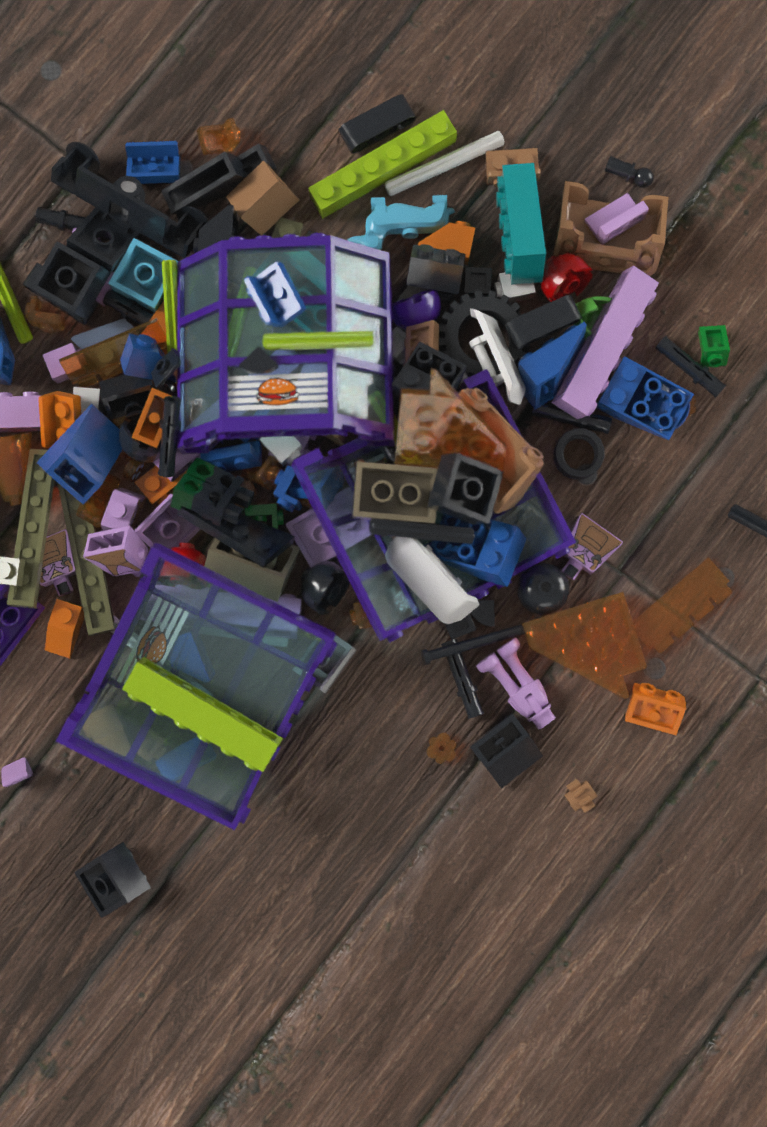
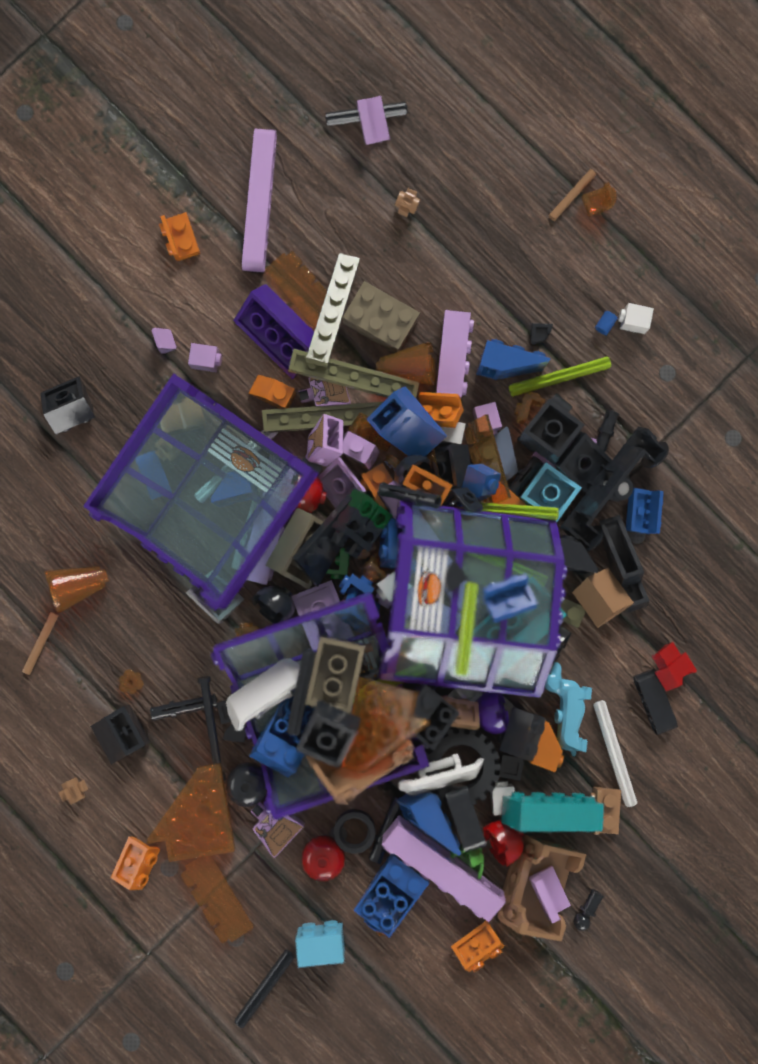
camera: 90 degrees right, 0 degrees up
lime brick [122,657,283,772] -> none
clear orange bracket [197,118,241,155] -> none
lime brick [308,110,457,219] -> none
lavender piece [476,637,556,730] -> none
black pin [655,336,726,398] -> none
green bracket [698,325,730,368] -> none
none -> medium nougat bar [22,612,59,675]
none -> clear orange cone [44,566,109,613]
none -> lavender brick [188,343,222,372]
none -> medium azure brick [296,920,345,967]
none -> red cylinder [301,835,345,882]
none -> orange bracket [451,920,505,972]
none -> red piece [652,642,697,691]

